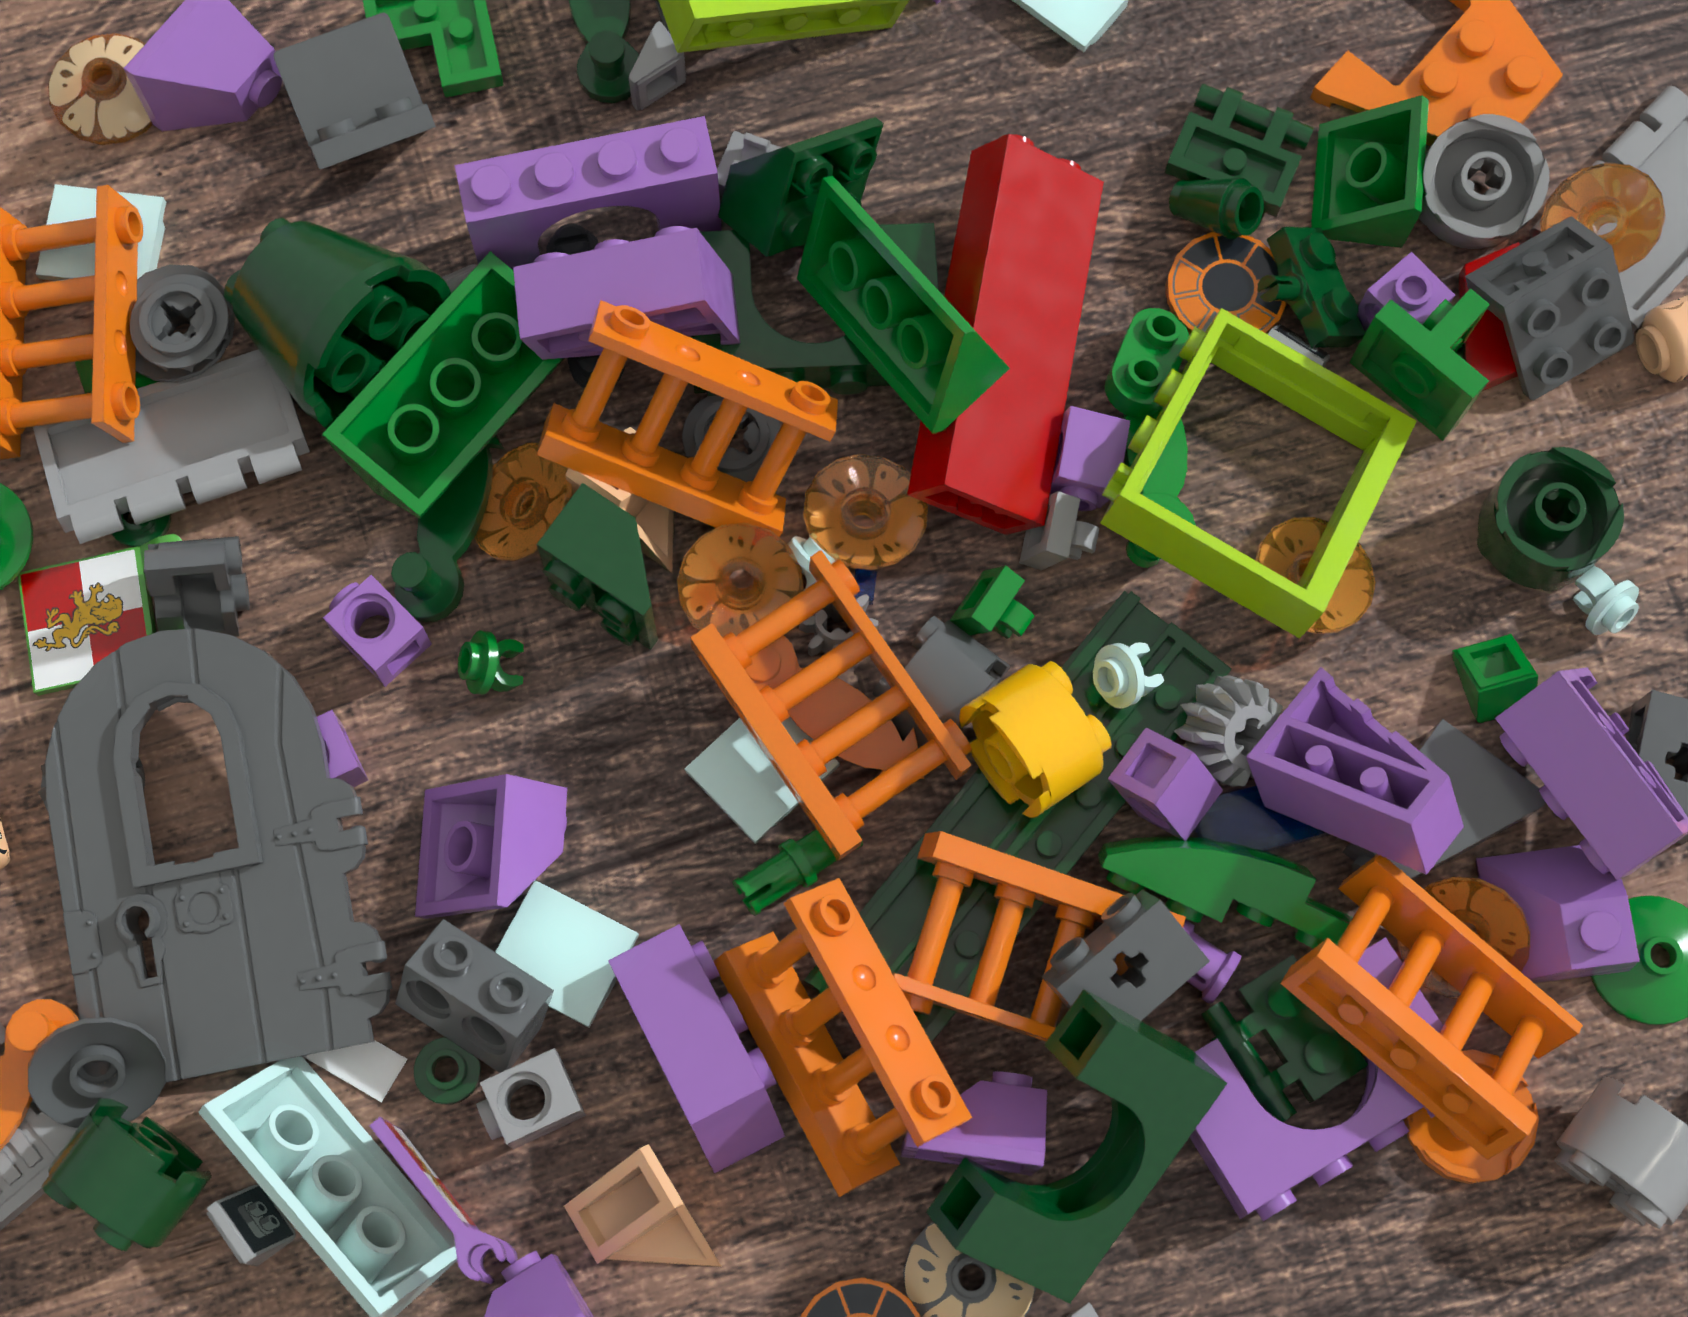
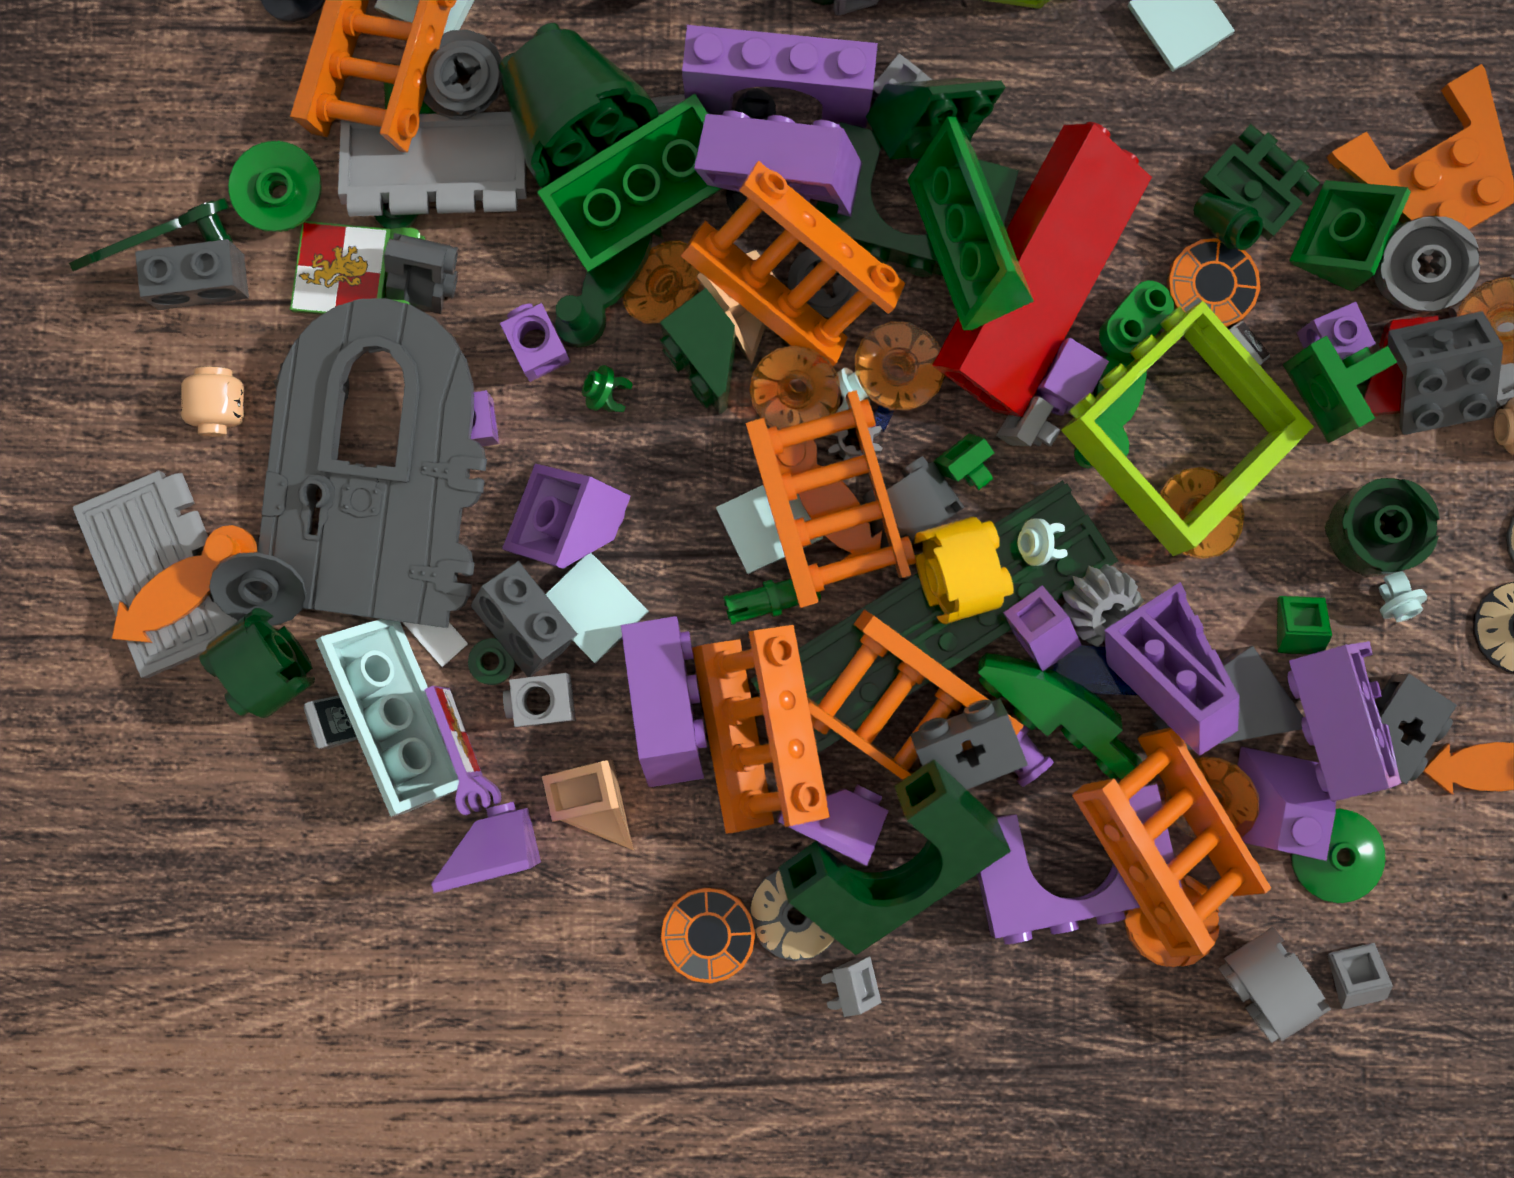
camera: 20 degrees right, 10 degrees up
dark green plate [1201,954,1368,1122] -> none
dark green plate [1257,227,1365,348] -> none

